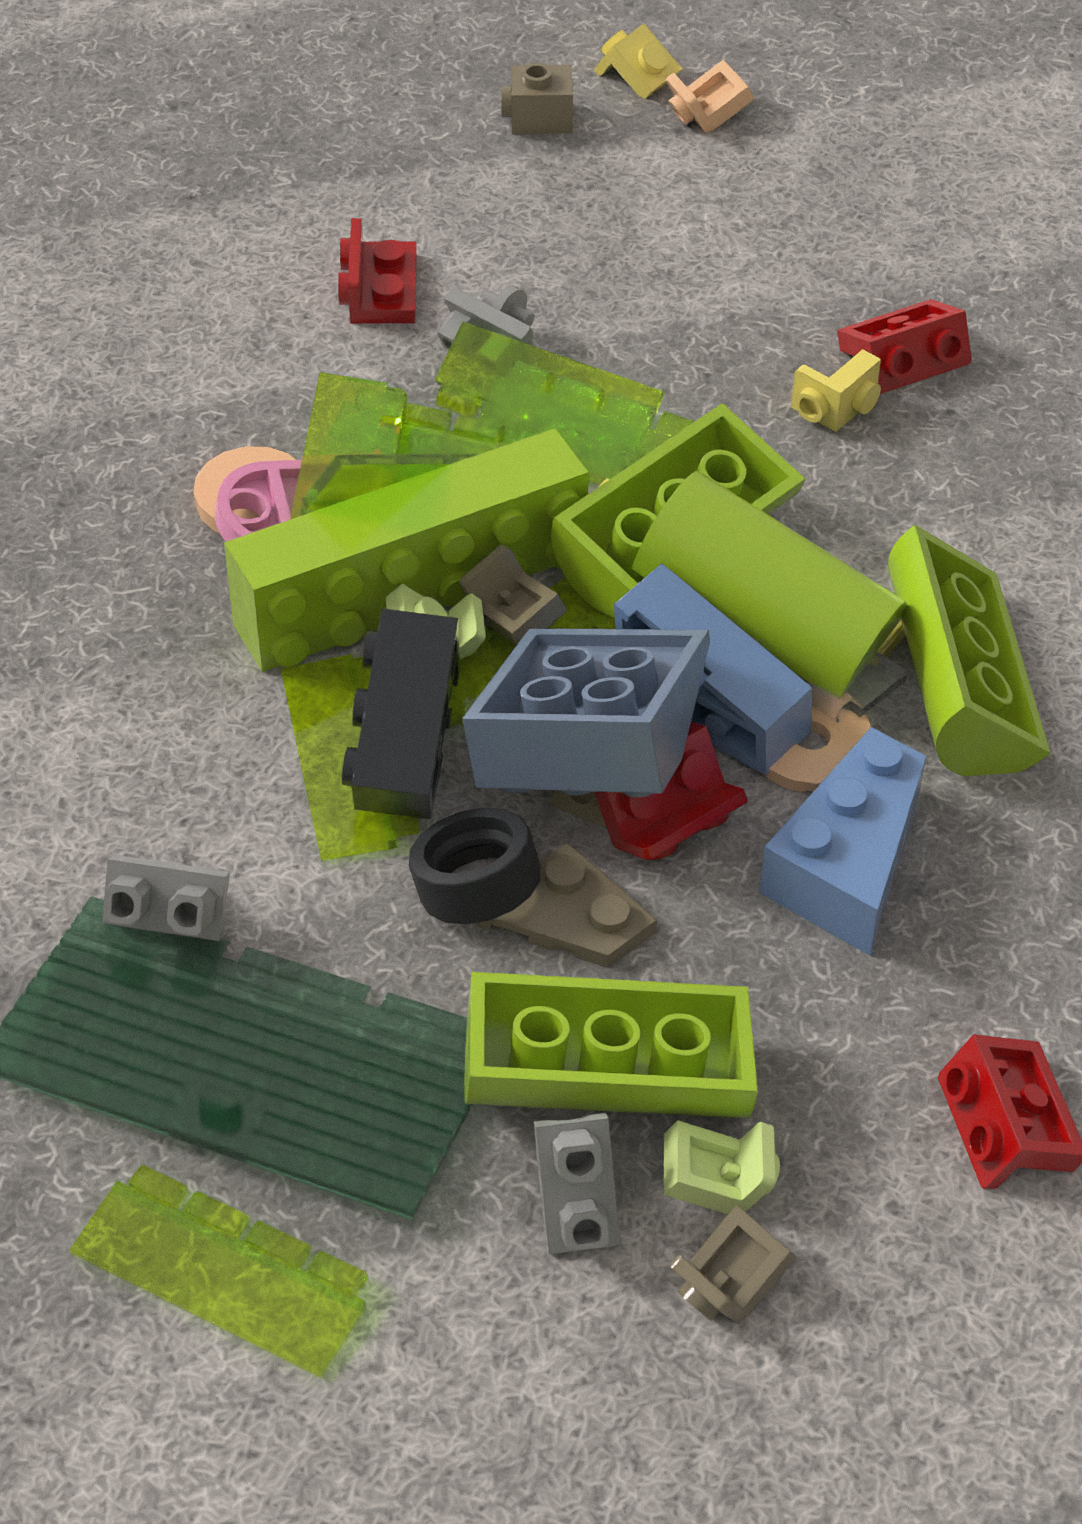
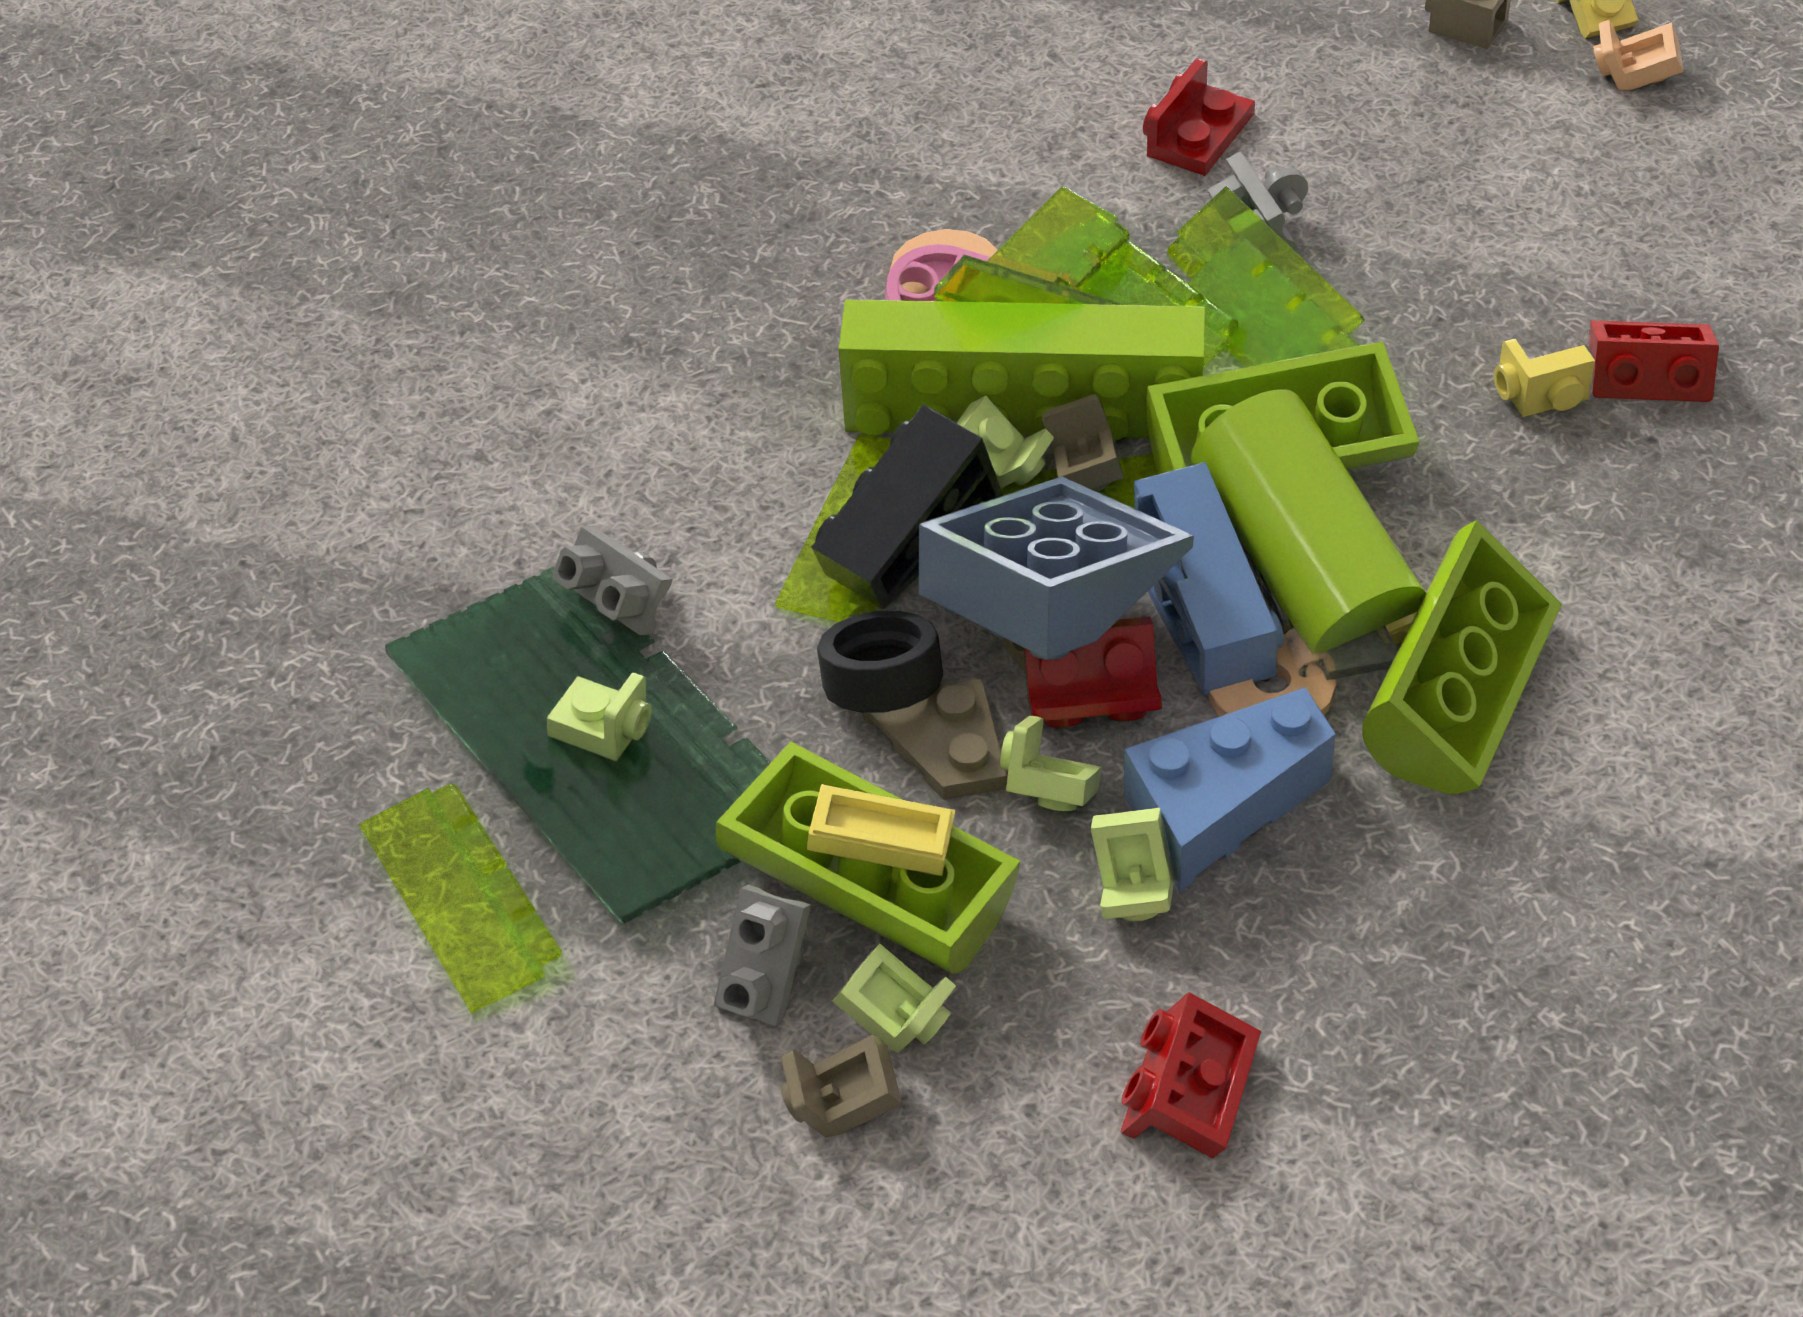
camera: 35 degrees right, 0 degrees up
none -> yellowish green bracket [547,673,652,761]
none -> light yellow tile [807,784,955,876]
none -> yellowish green bracket [1000,716,1102,811]
none -> yellowish green bracket [1091,808,1175,921]

